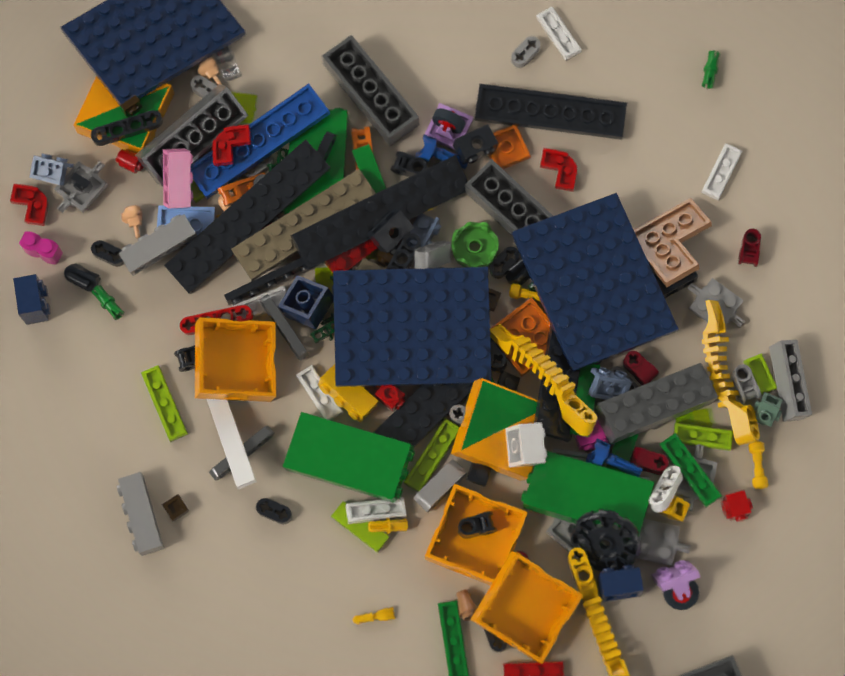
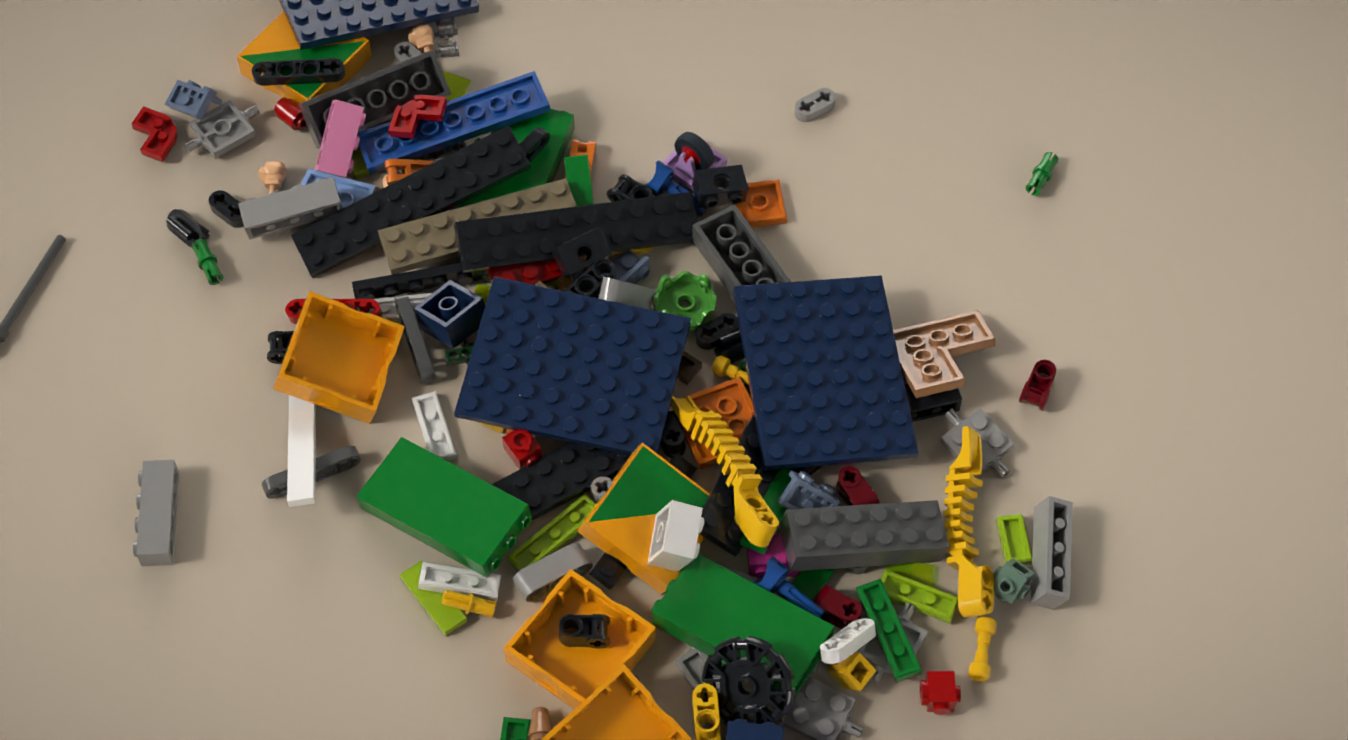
camera: 10 degrees right, 15 degrees down
dark blue brick [13,274,51,325] -> none
dark pink brick [19,231,63,265] -> none
black plate [71,173,93,193] -> none
dark brown plate [120,95,142,118] -> none
lime tile [141,365,188,442] -> none
dark brown plate [162,494,189,522] -> none
black beam [256,498,292,525] -> none
yellow brick [318,364,378,423] -> none
dark grey brick [322,35,419,146] -> none
yellow piece [352,607,395,624] -> none
black plate [474,84,627,140] -> none
white tile [536,7,581,61] -> none
red plate [540,148,577,192] -> none
white tile [701,143,742,200] -> none
light grey piece [731,364,761,404] -> none

